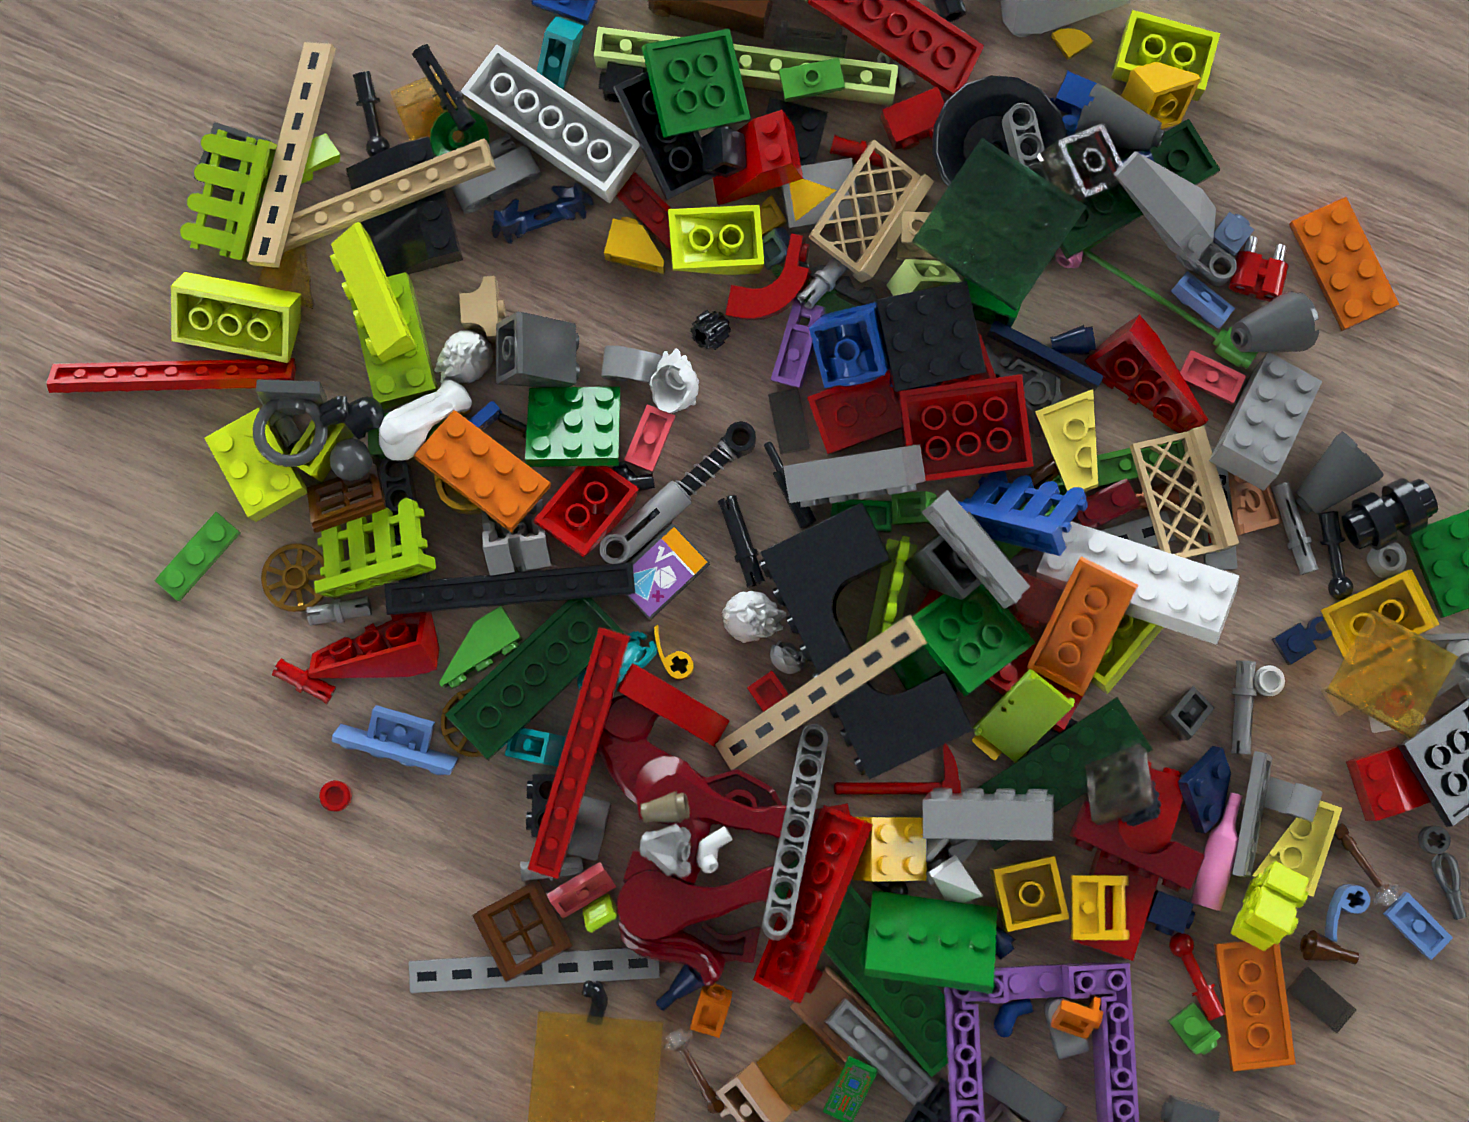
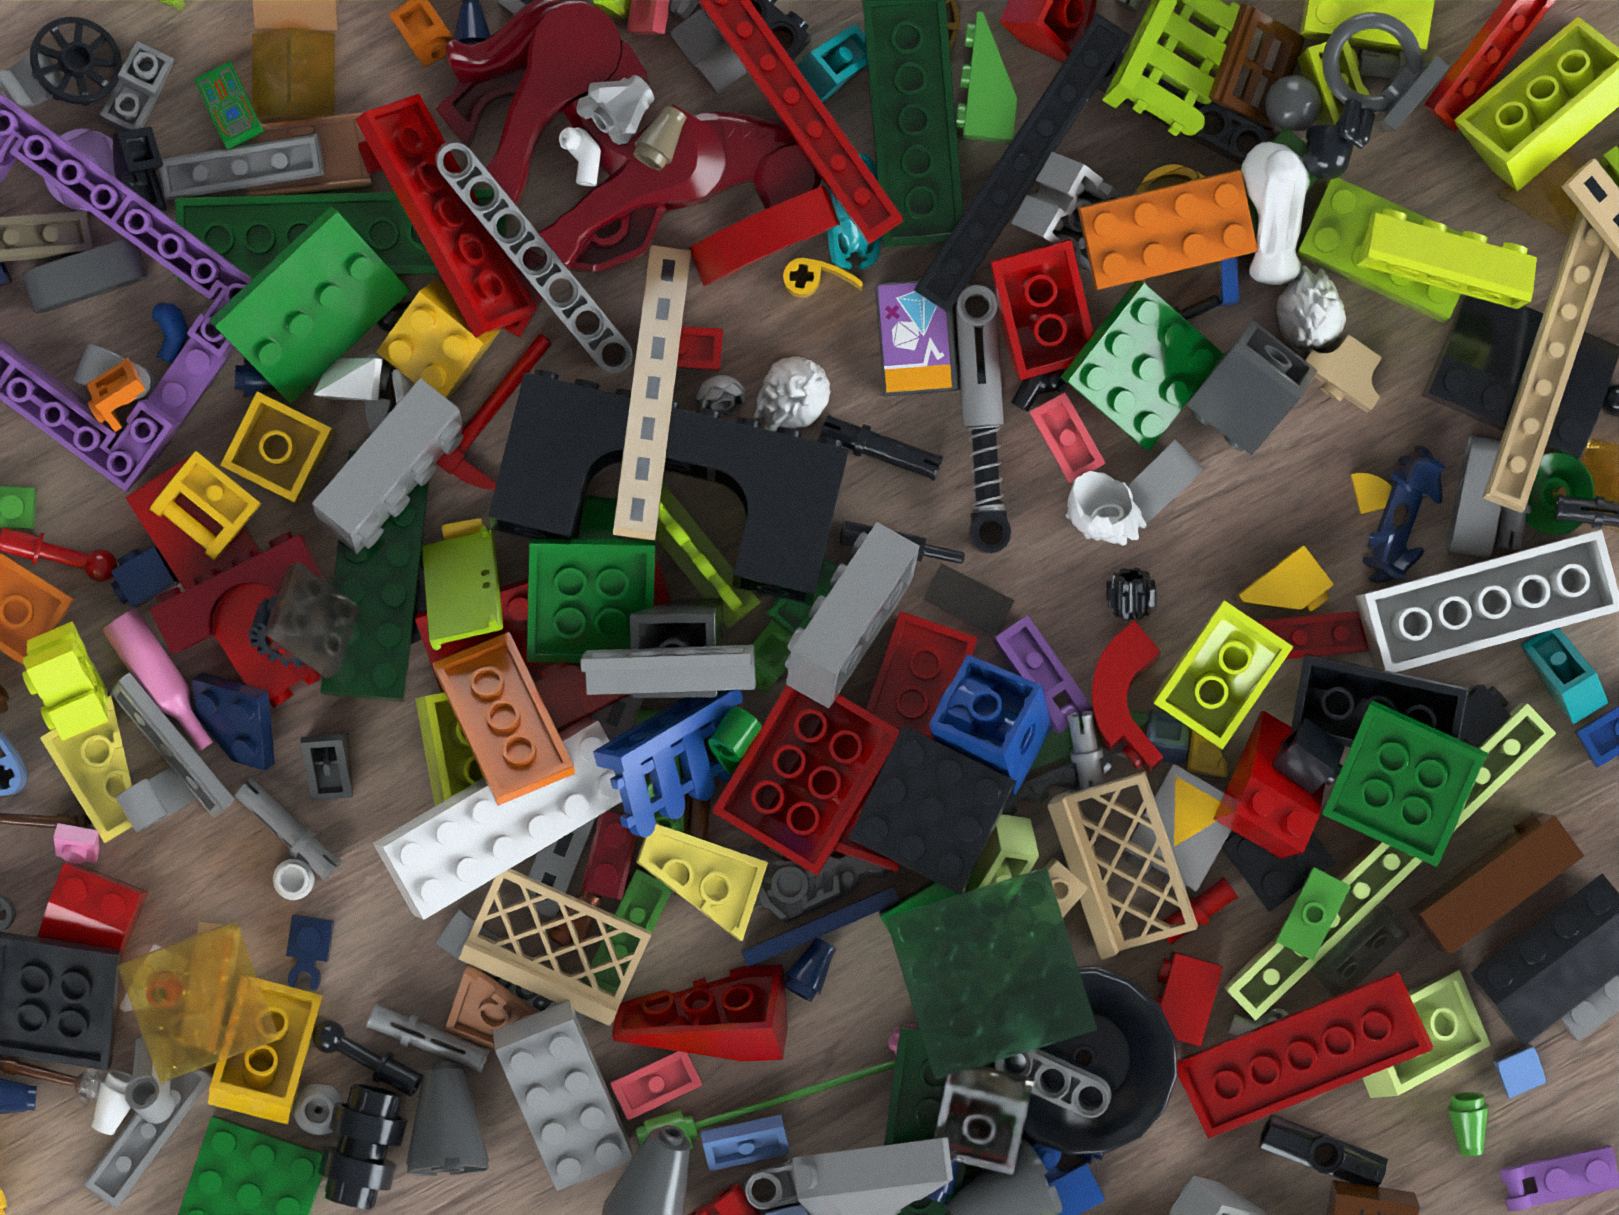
camera: 125 degrees right, 5 degrees up
none -> bright pink plate [53,823,100,864]
none -> green panel [708,706,762,777]
none -> yellow tile [1350,473,1401,515]

